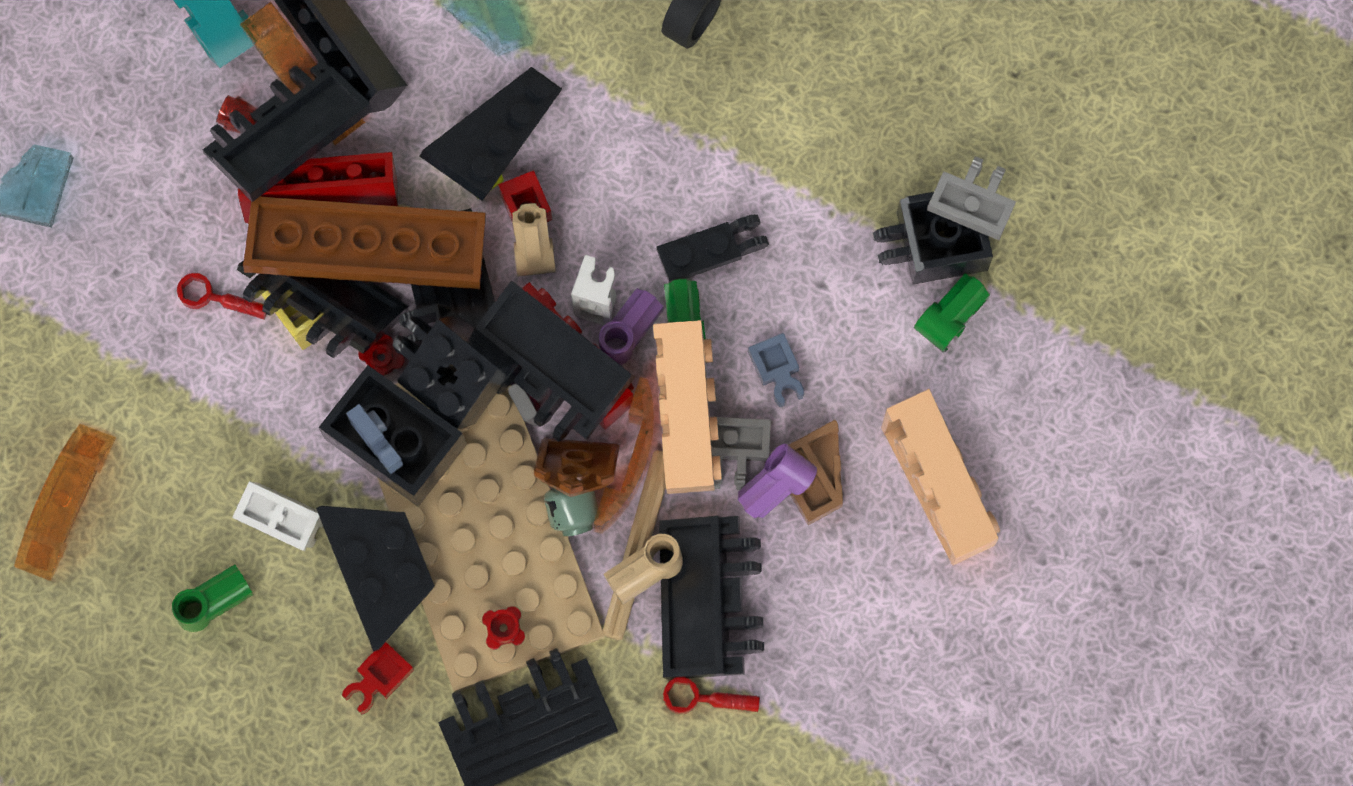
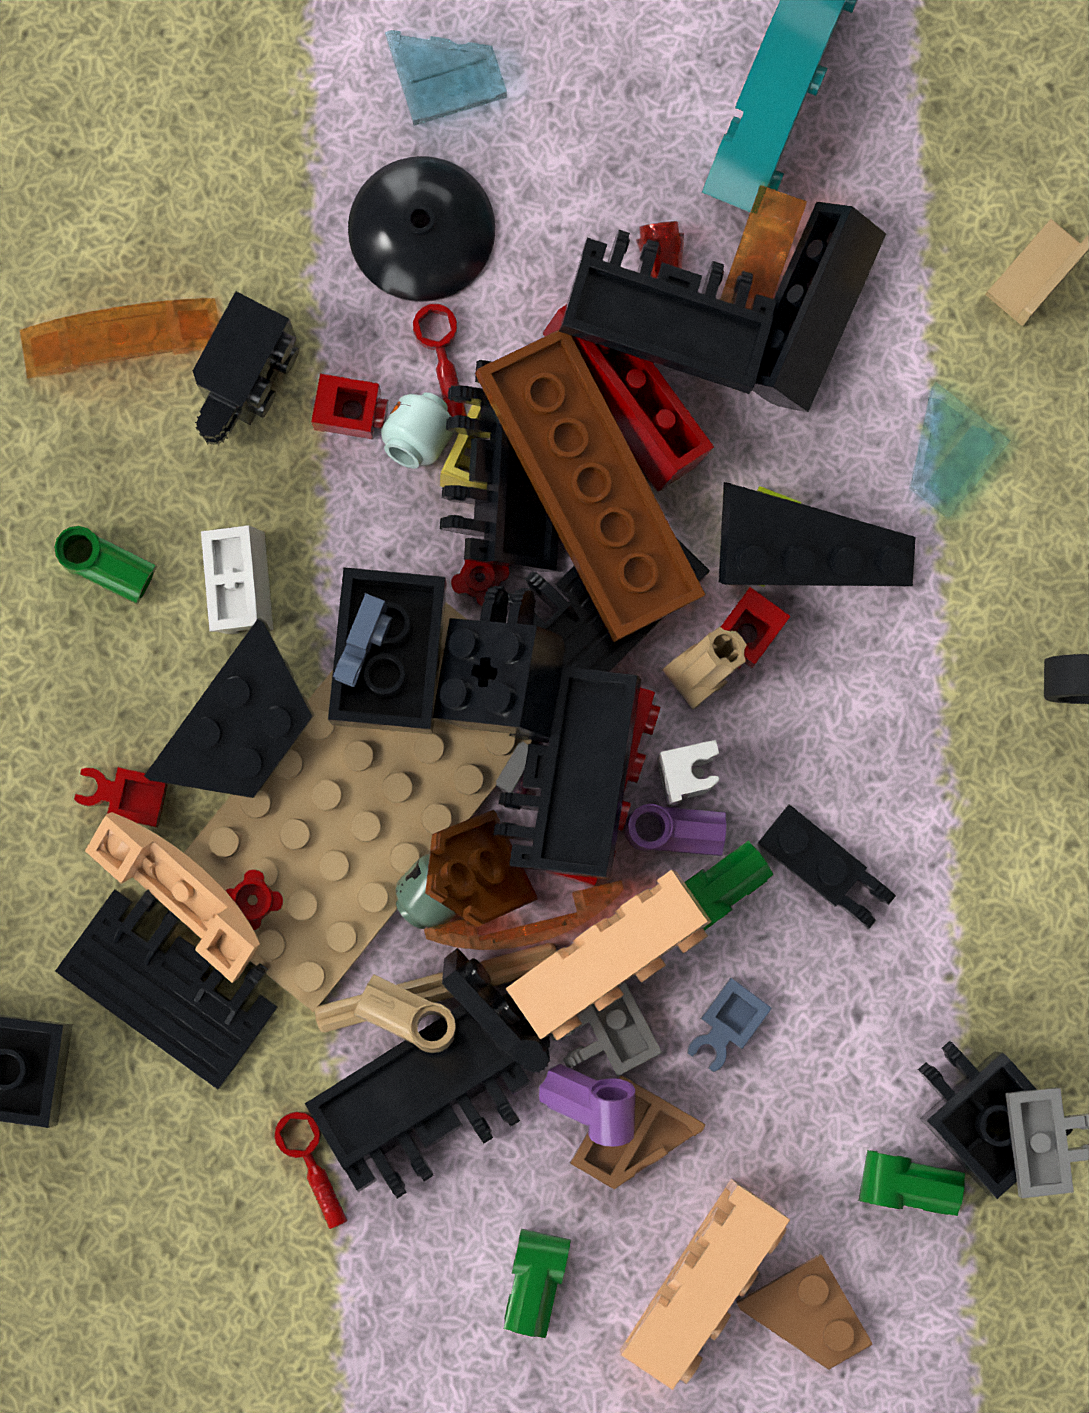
camera: 55 degrees right, 10 degrees up
none -> light nougat slope [85,812,260,983]
none -> black hinge [192,291,300,446]
none -> red brick [311,373,389,440]
none -> black dish [348,156,495,302]
none -> light aqua head [381,392,454,469]
none -> black hinge [442,948,550,1074]
none -> green piece [503,1229,571,1338]
none -> medium nougat wing [736,1253,873,1370]

